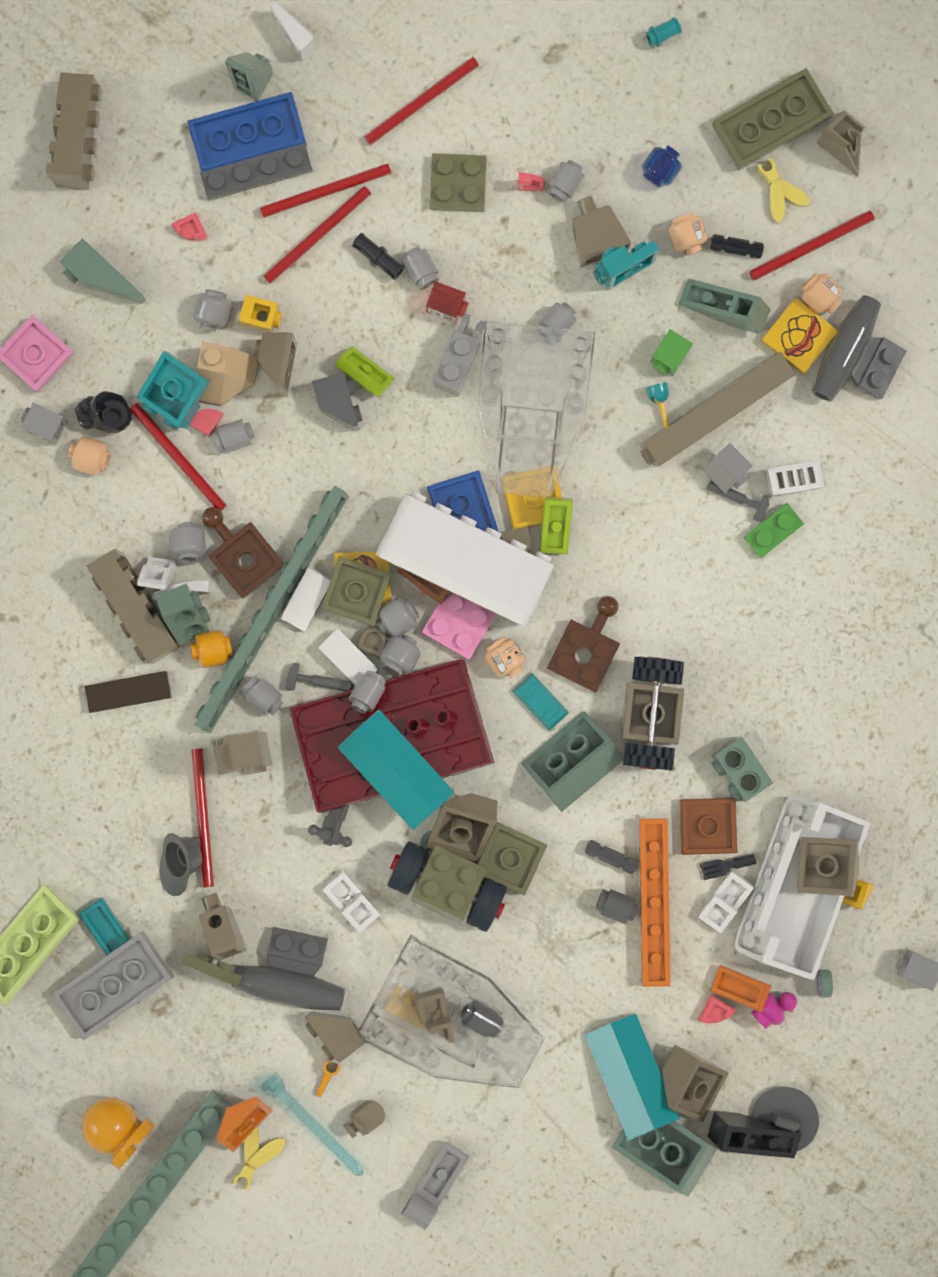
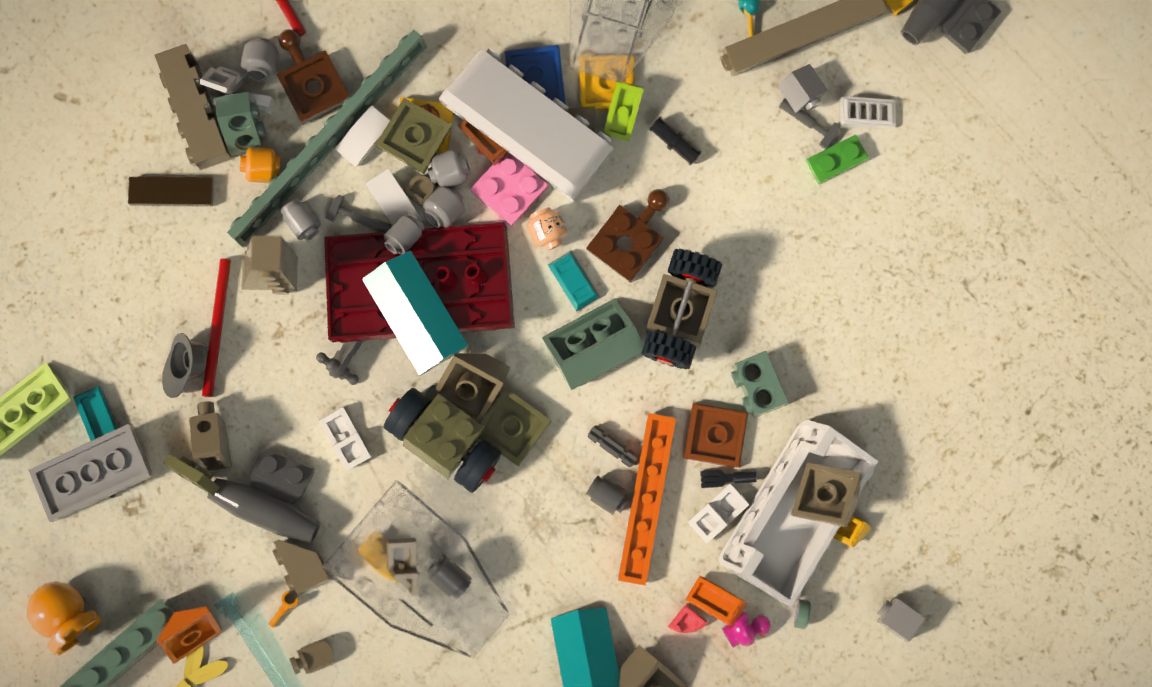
camera: 15 degrees right, 5 degrees down
none -> black pin [649,116,702,166]

